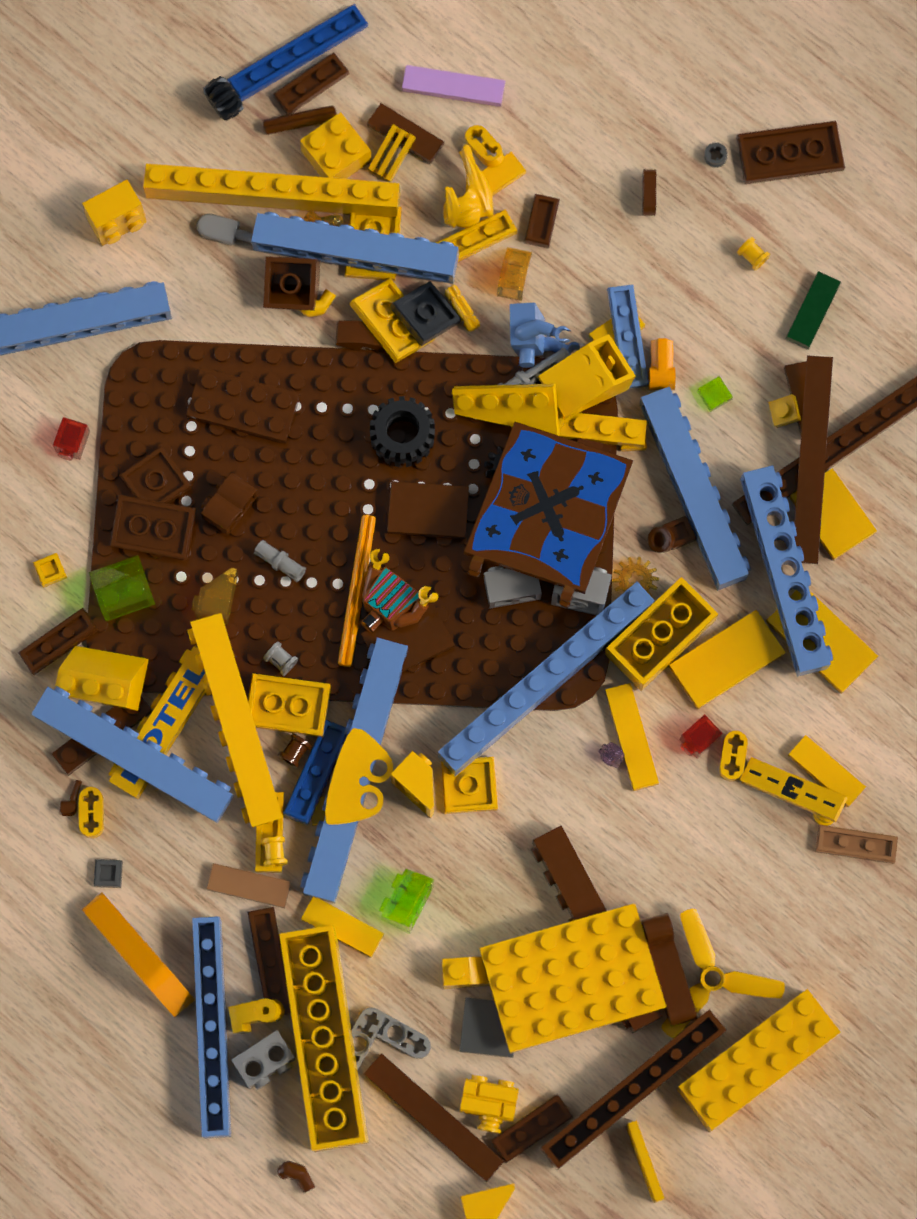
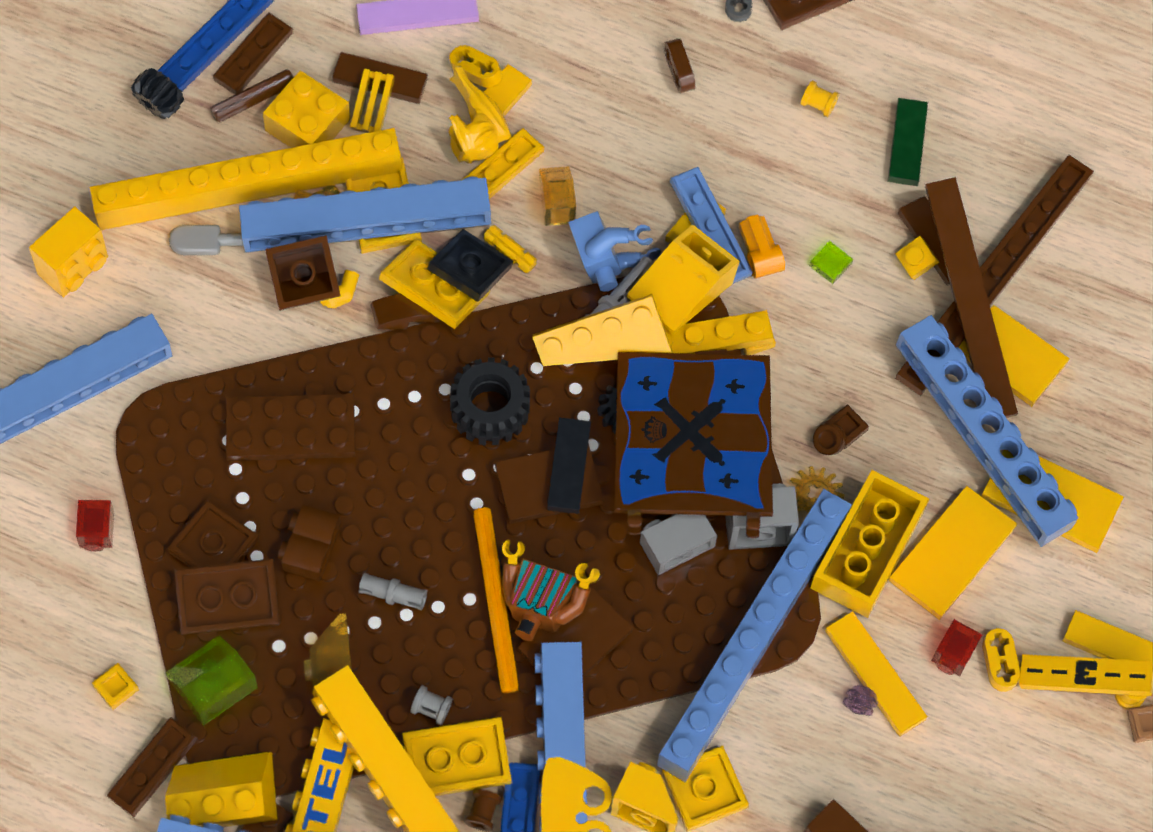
camera: 20 degrees left, 10 degrees down
reddish brown tile [524,194,560,249] -> none
medium blue brick [639,386,751,591] -> none
none -> black tile [547,417,591,514]

